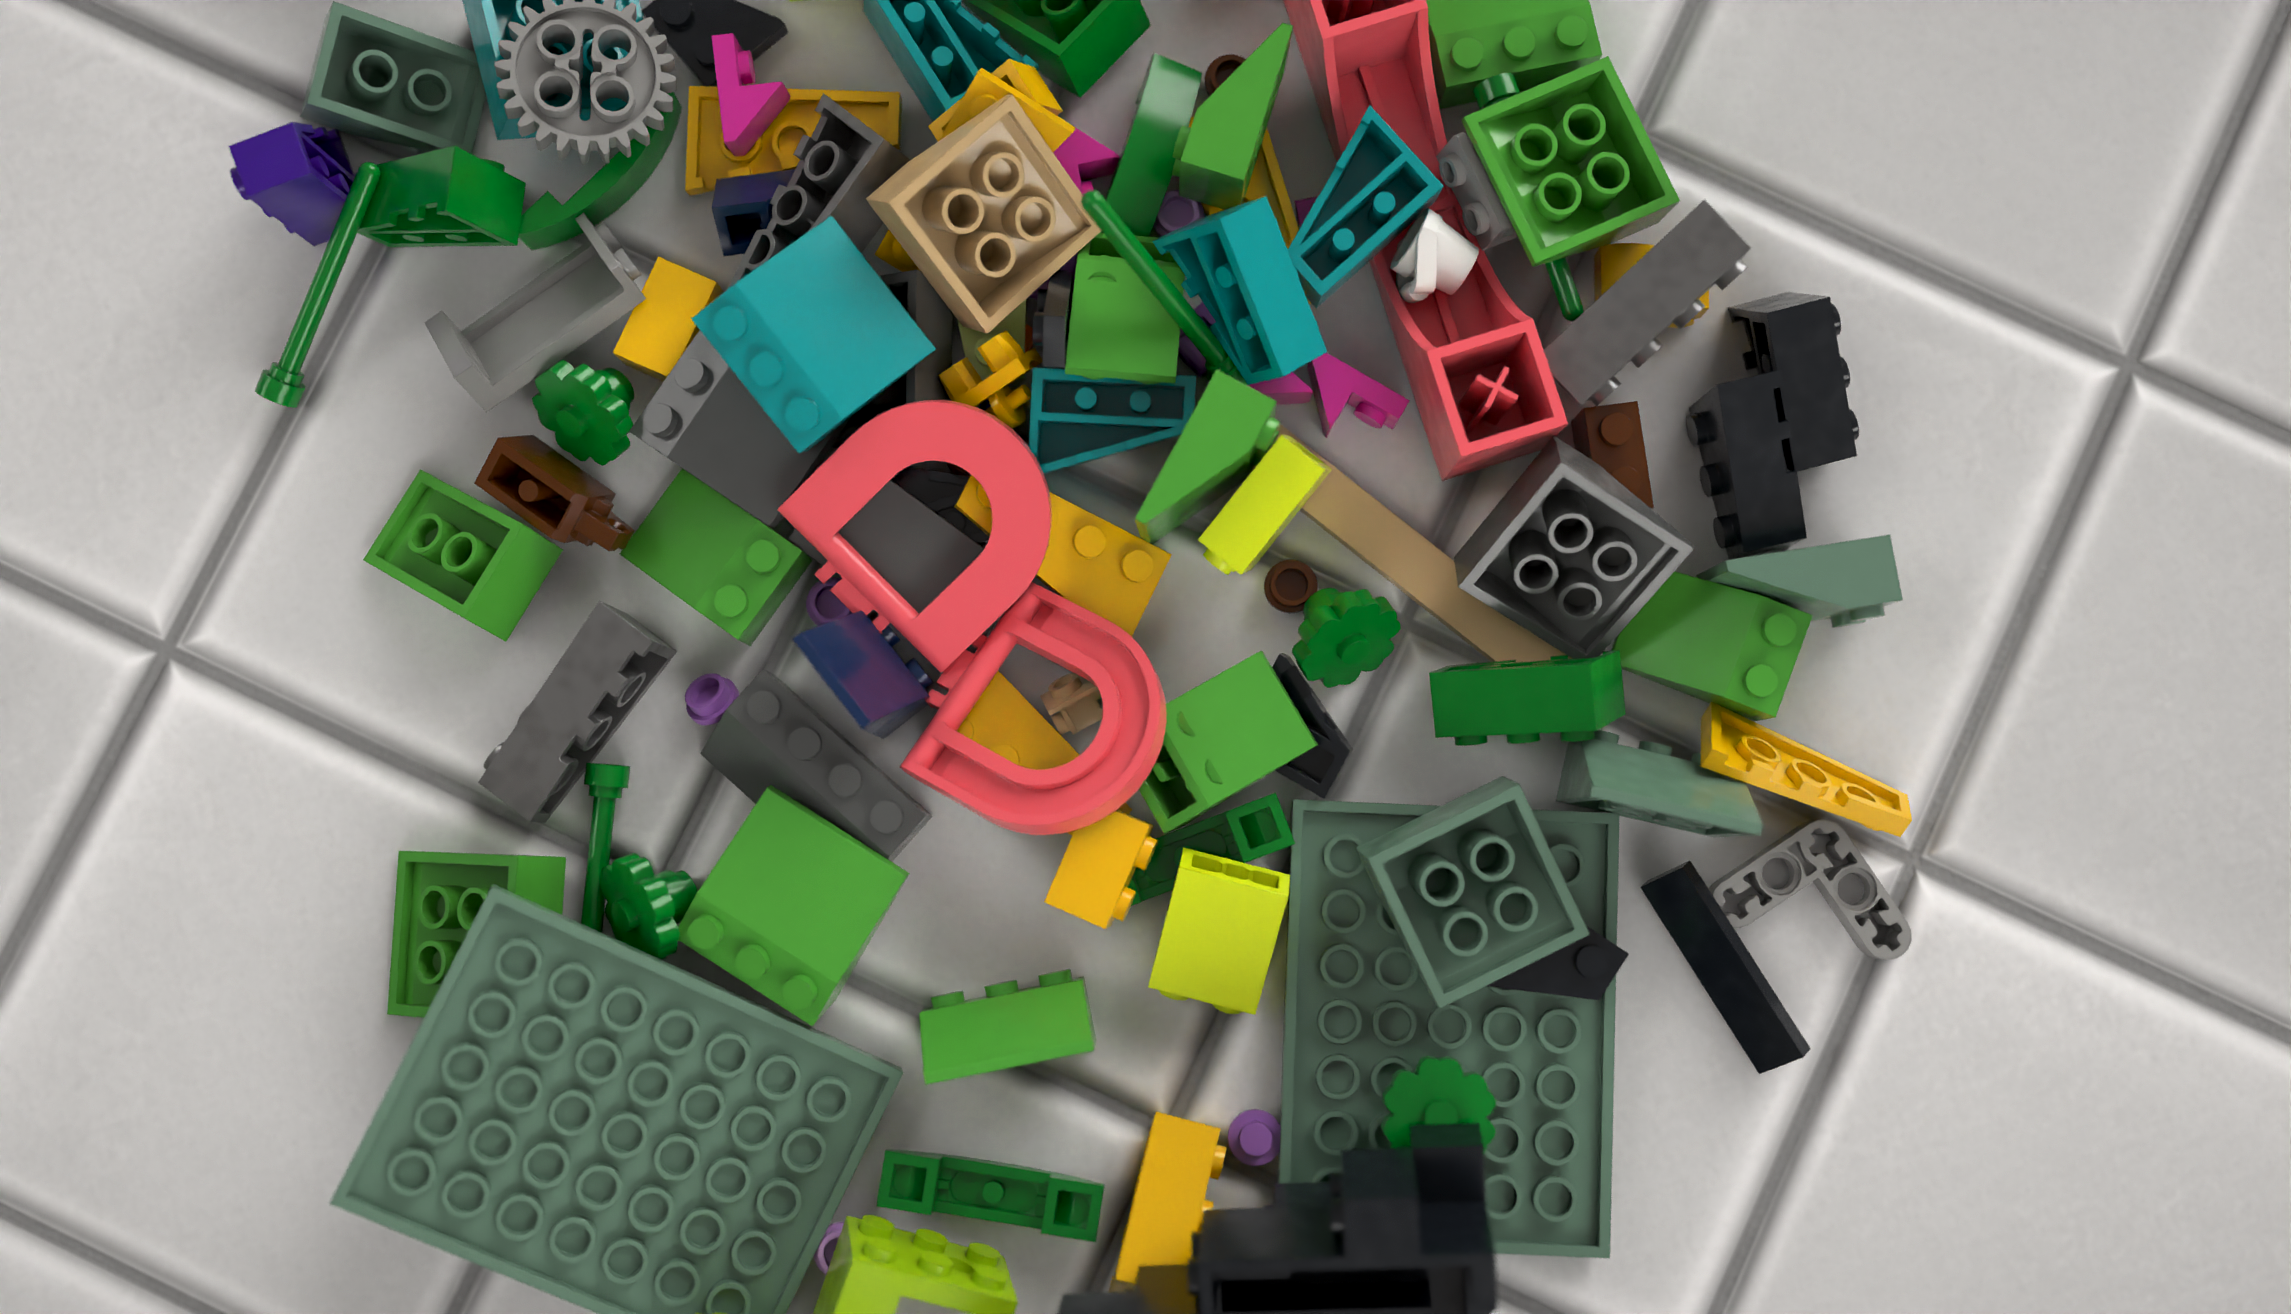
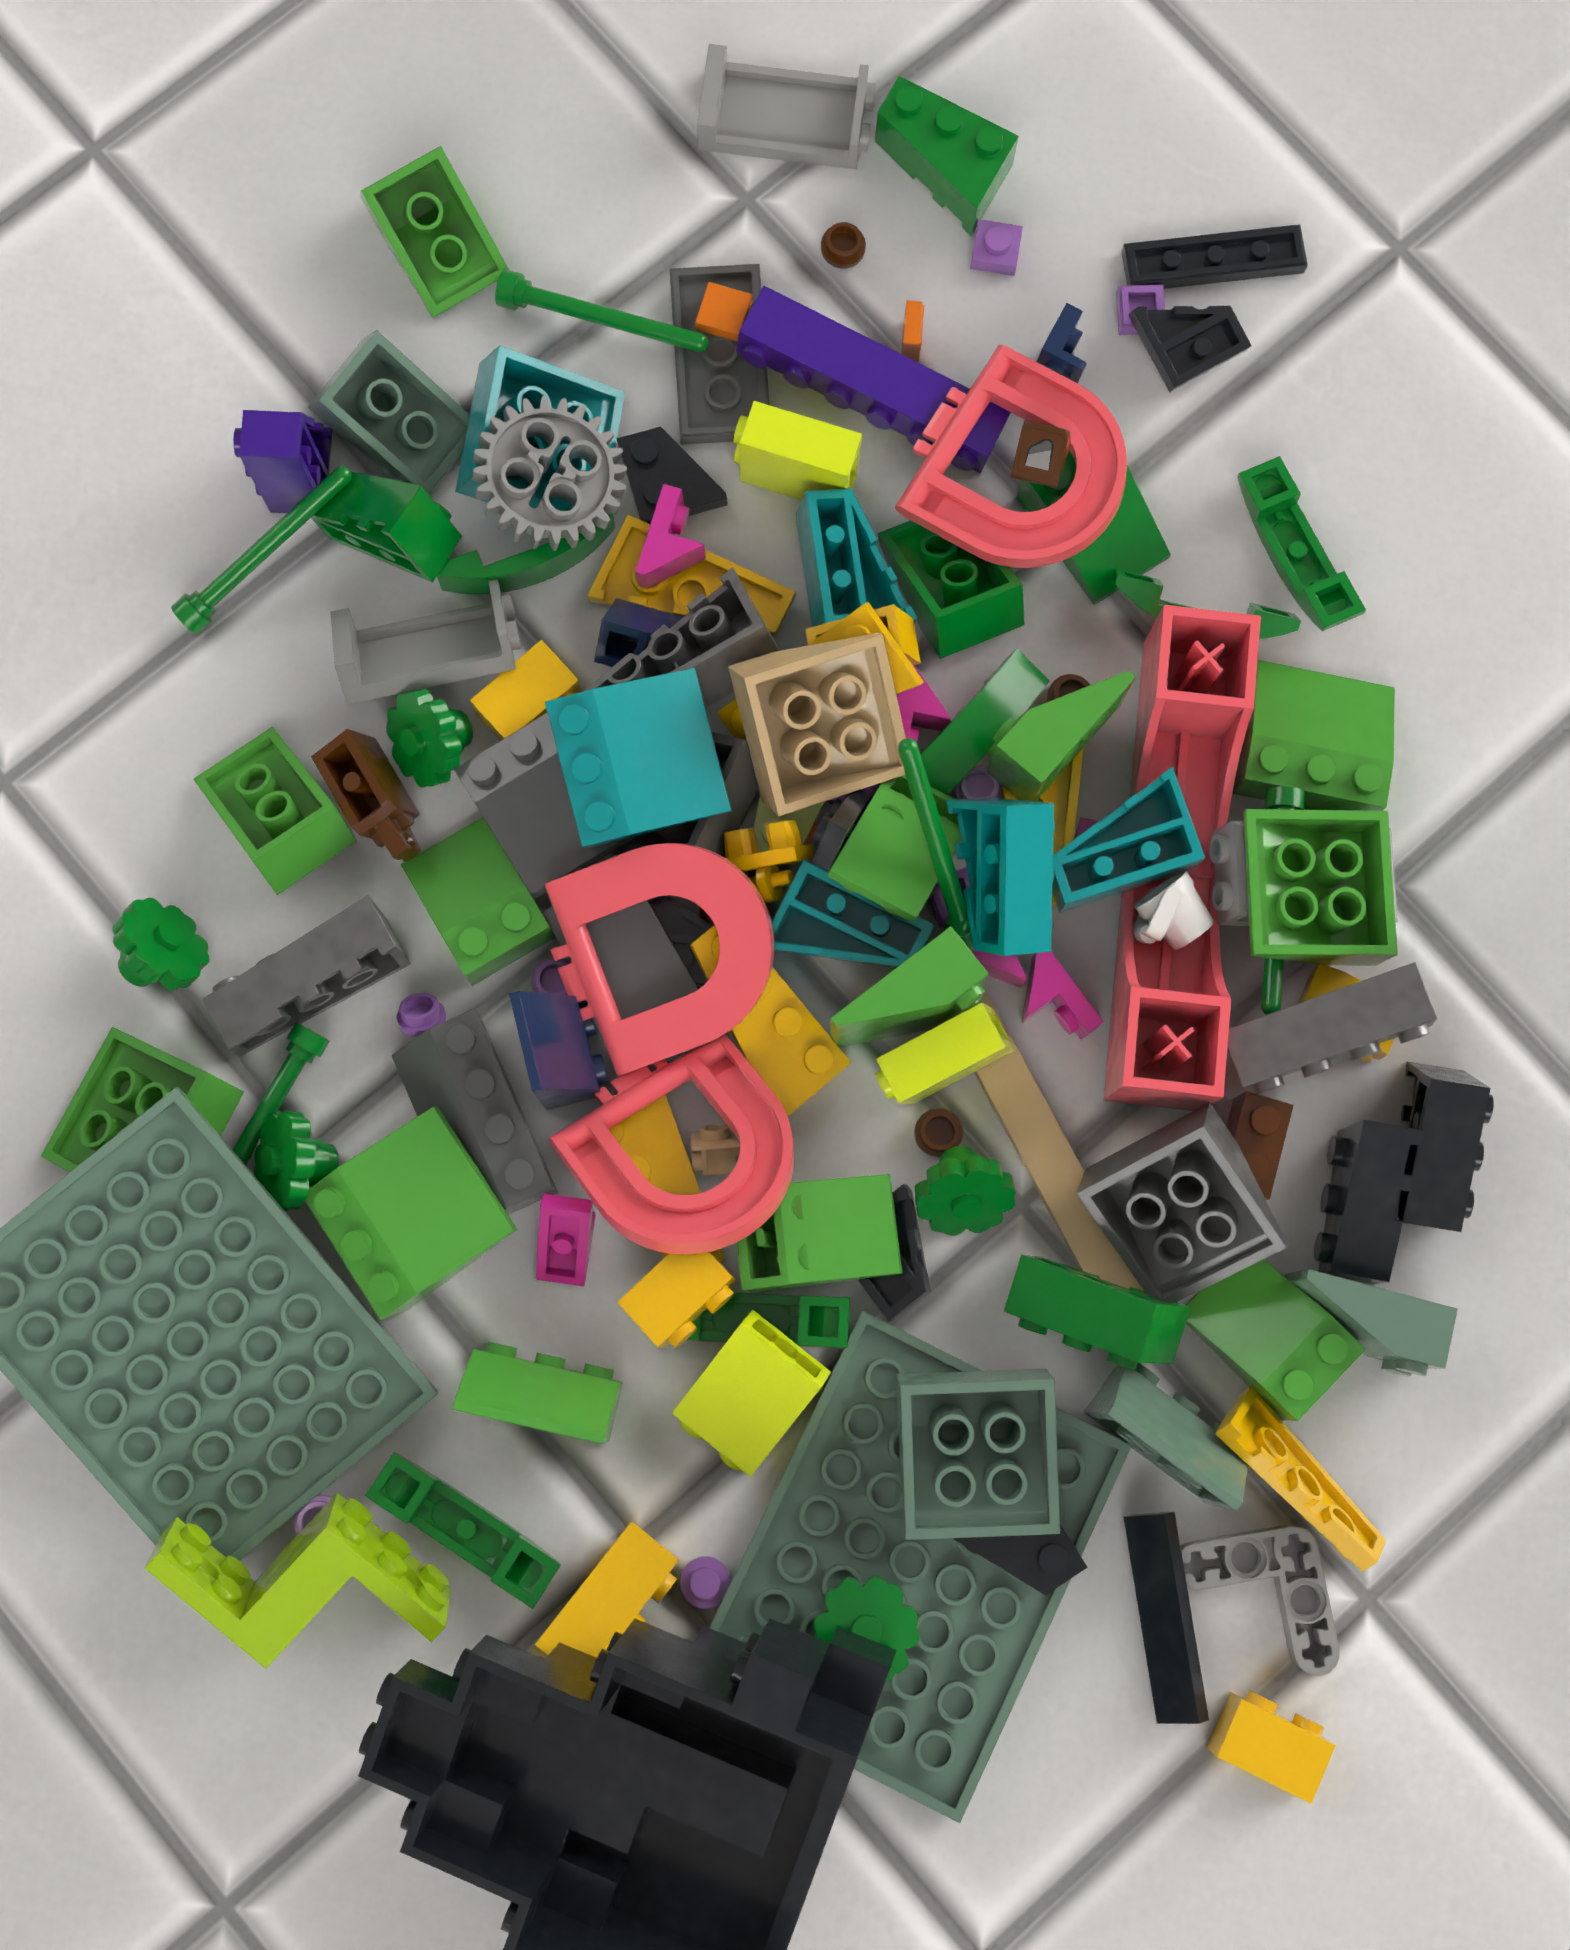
camera: 20 degrees right, 5 degrees down
none -> green plant [112,898,210,991]
none -> dark pink slope [536,1193,596,1287]
none -> yellow brick [1206,1690,1336,1804]

